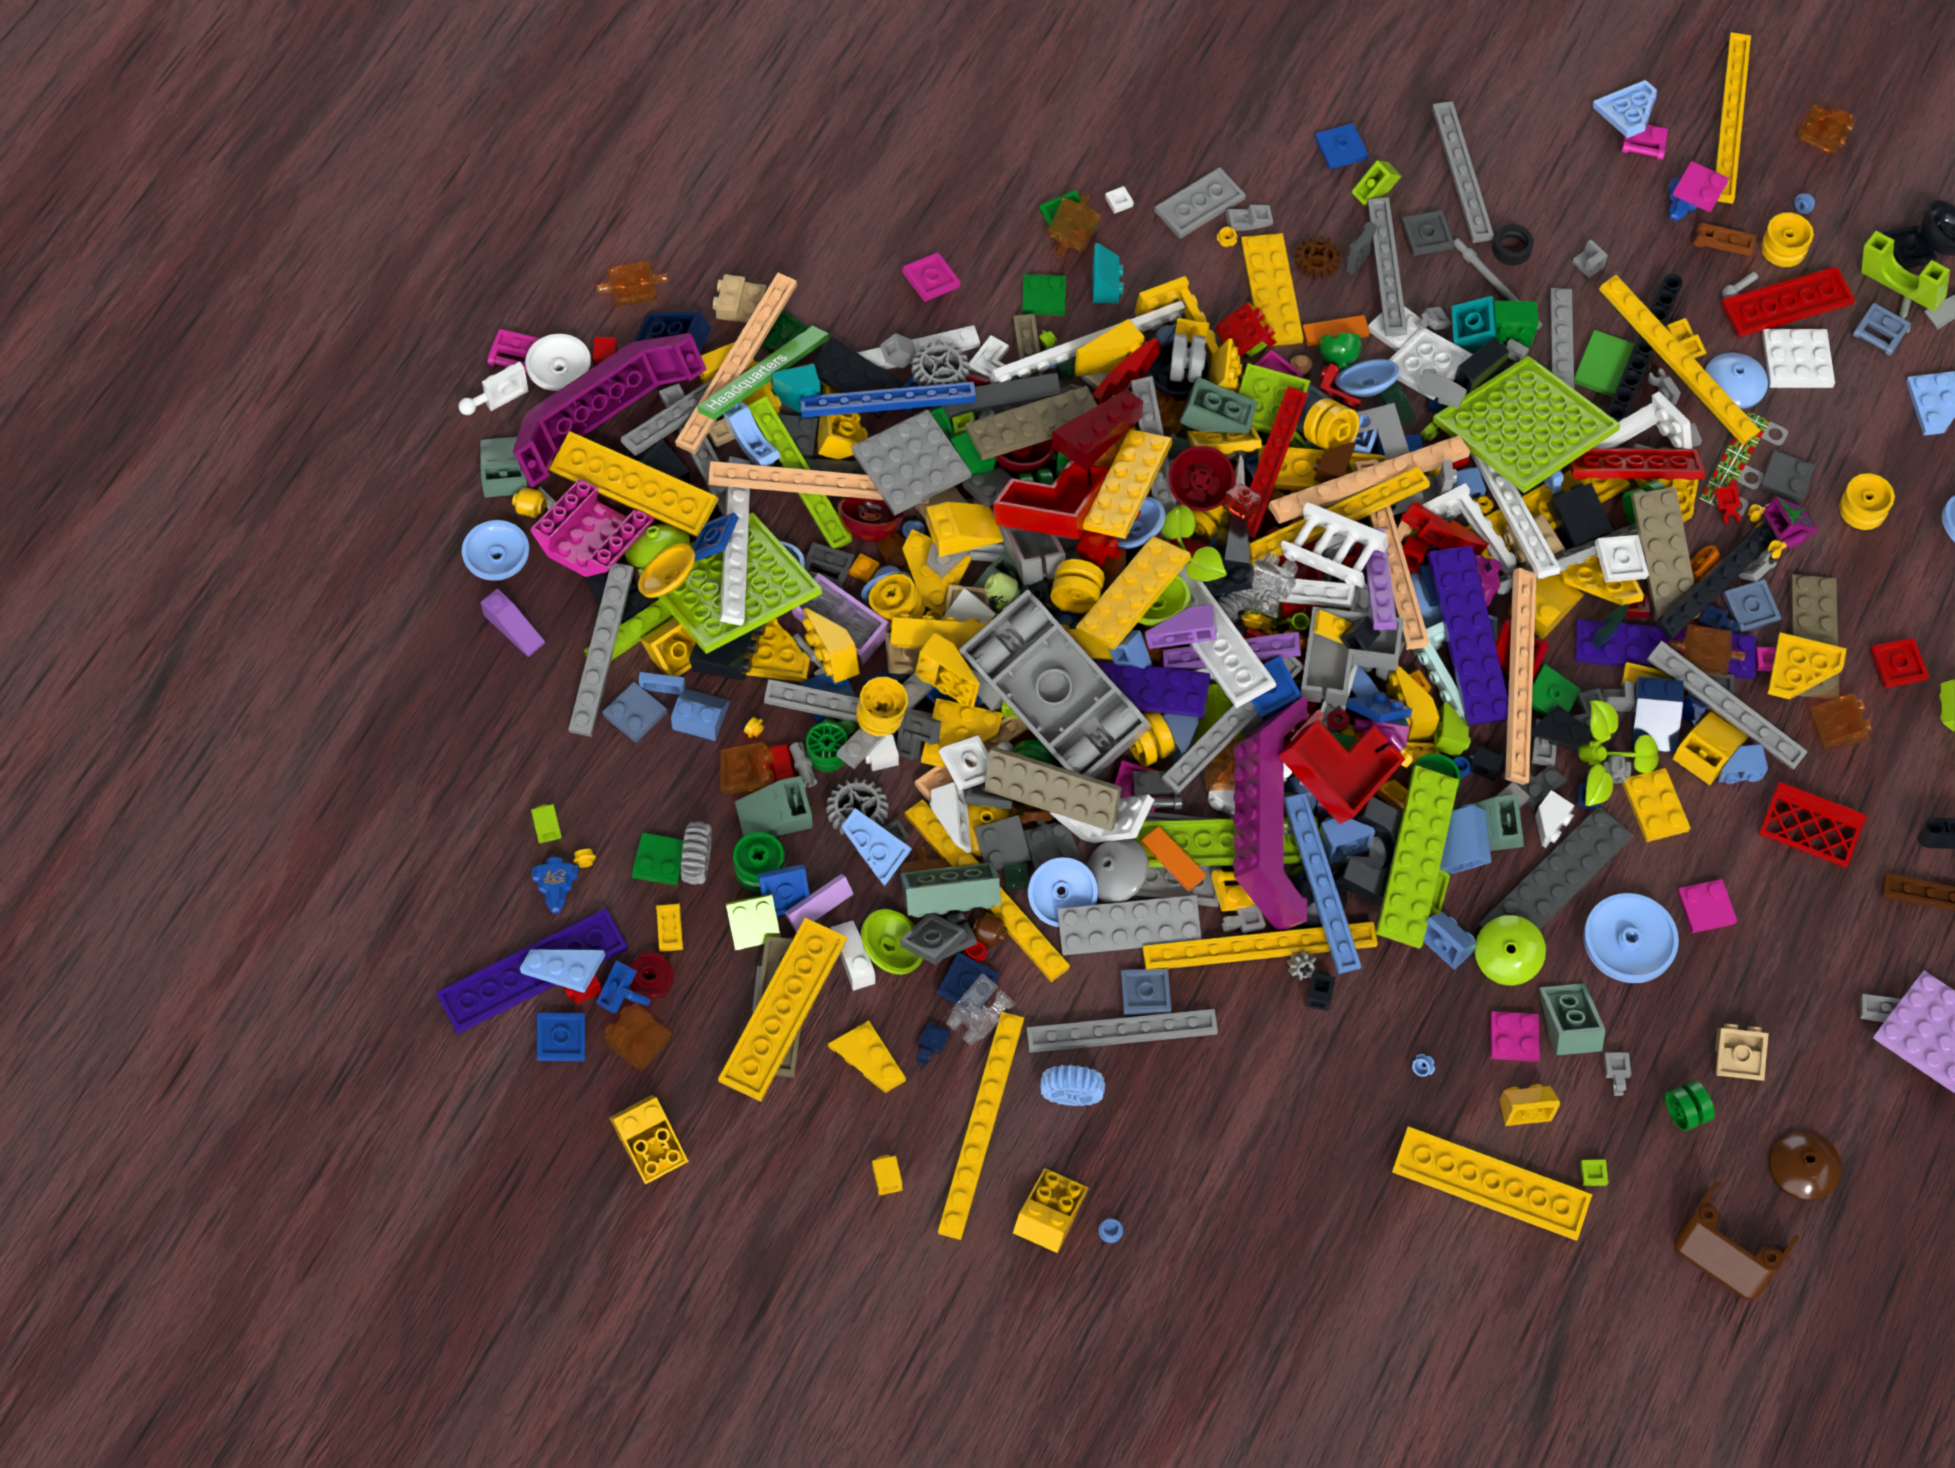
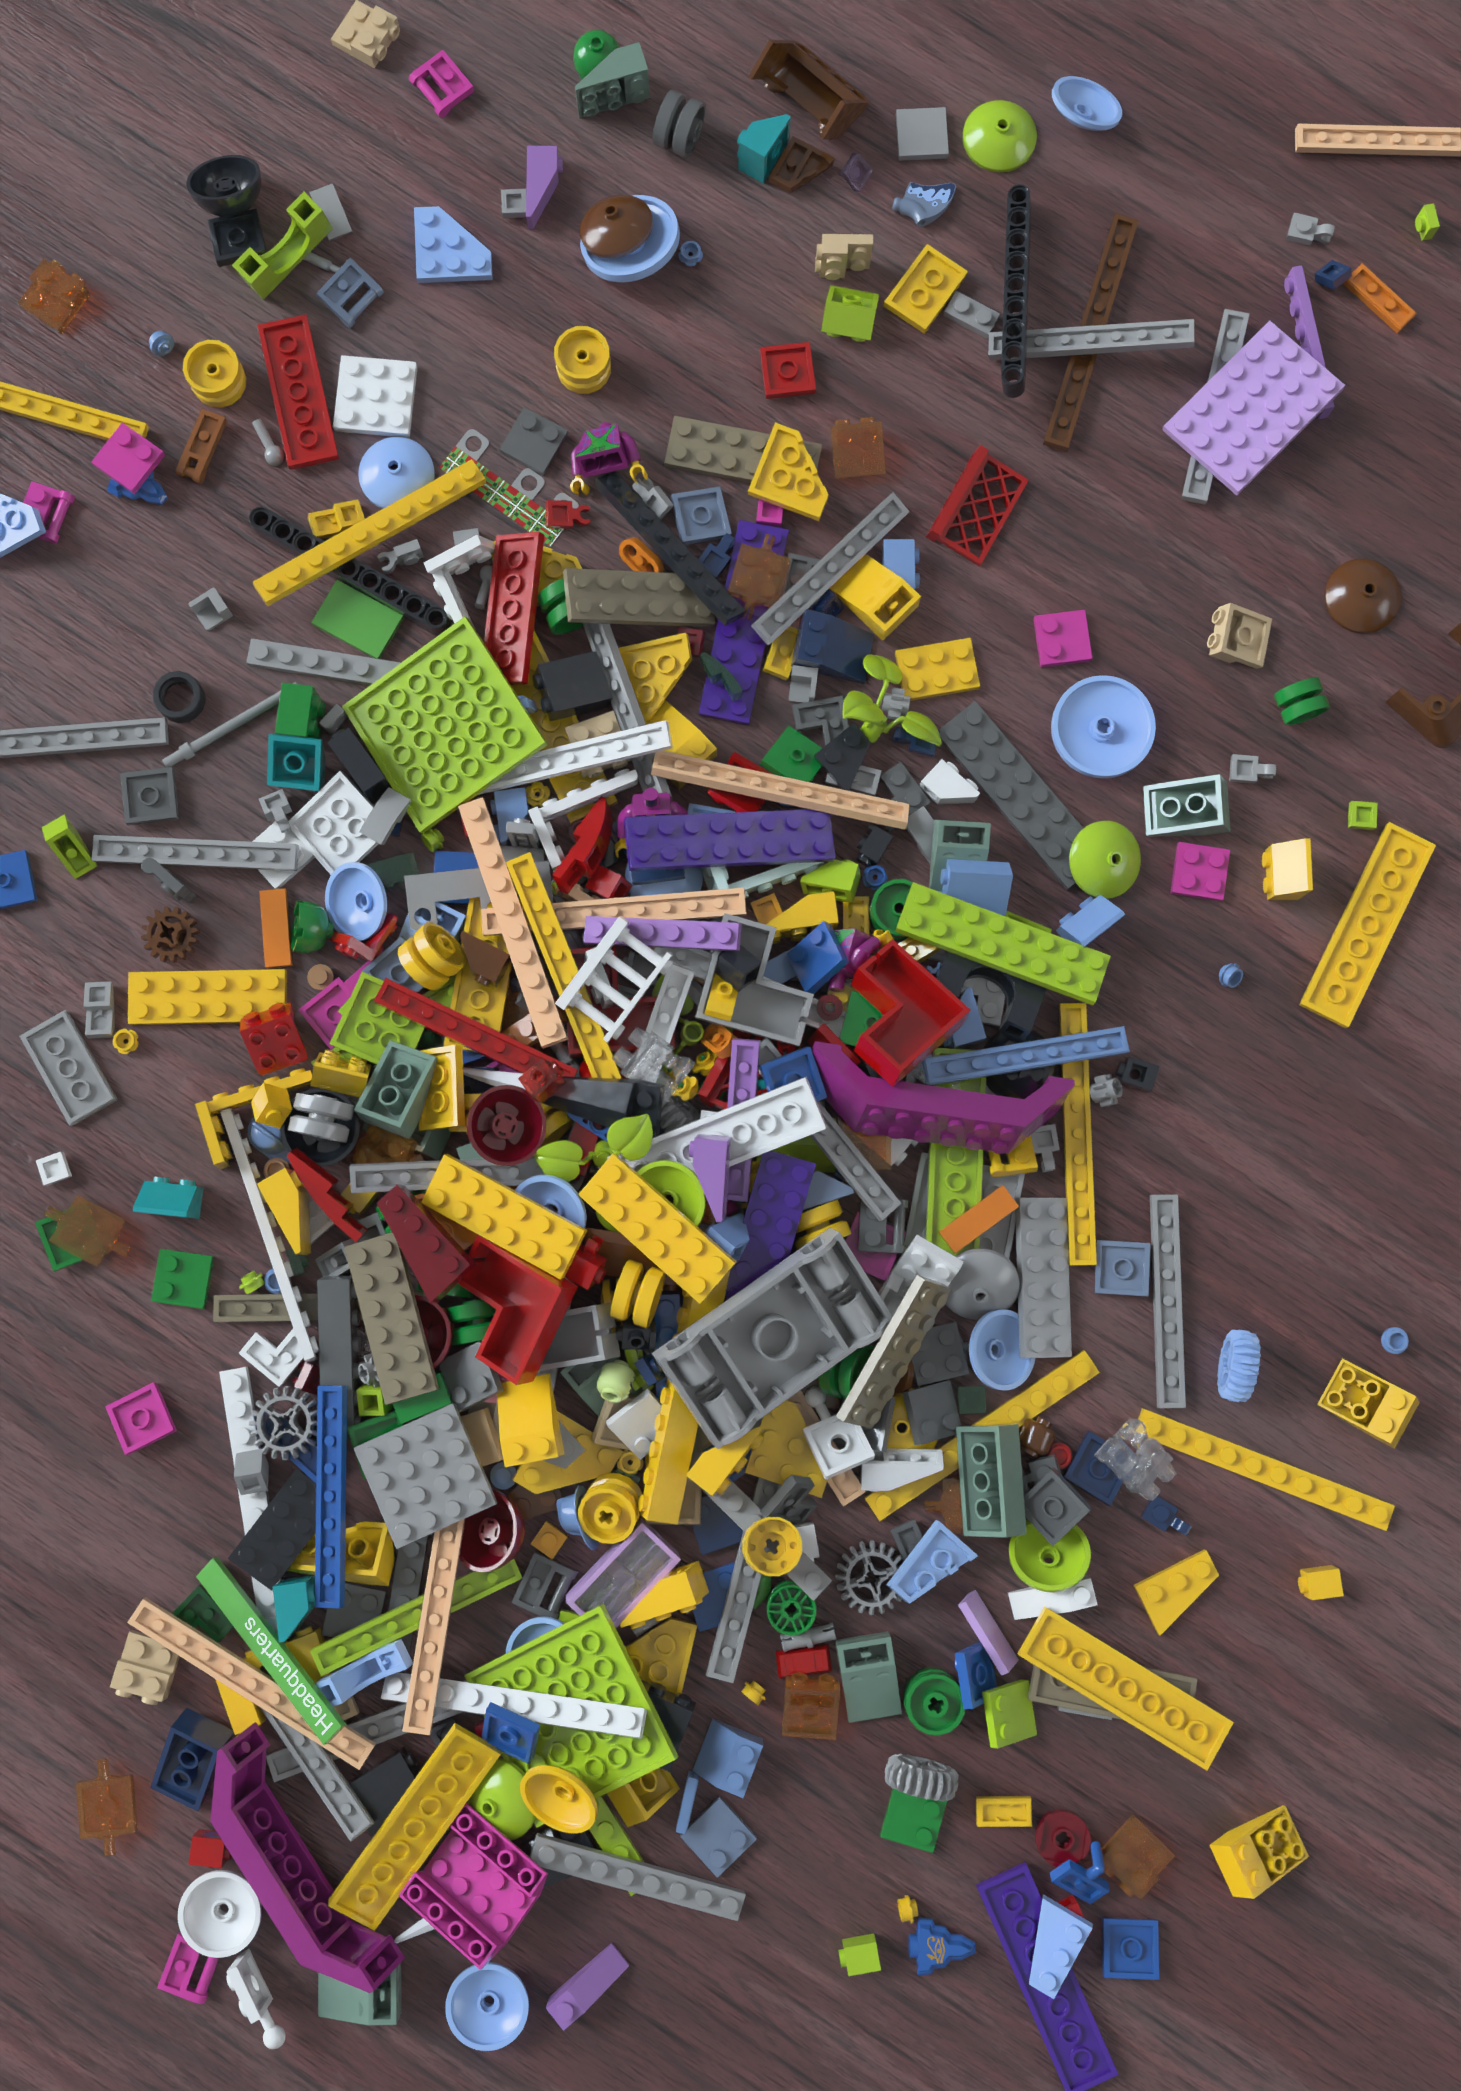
camera: 85 degrees left, 20 degrees up
yellow head [512,487,547,518] -> none
white plate [1595,535,1649,582] -> none

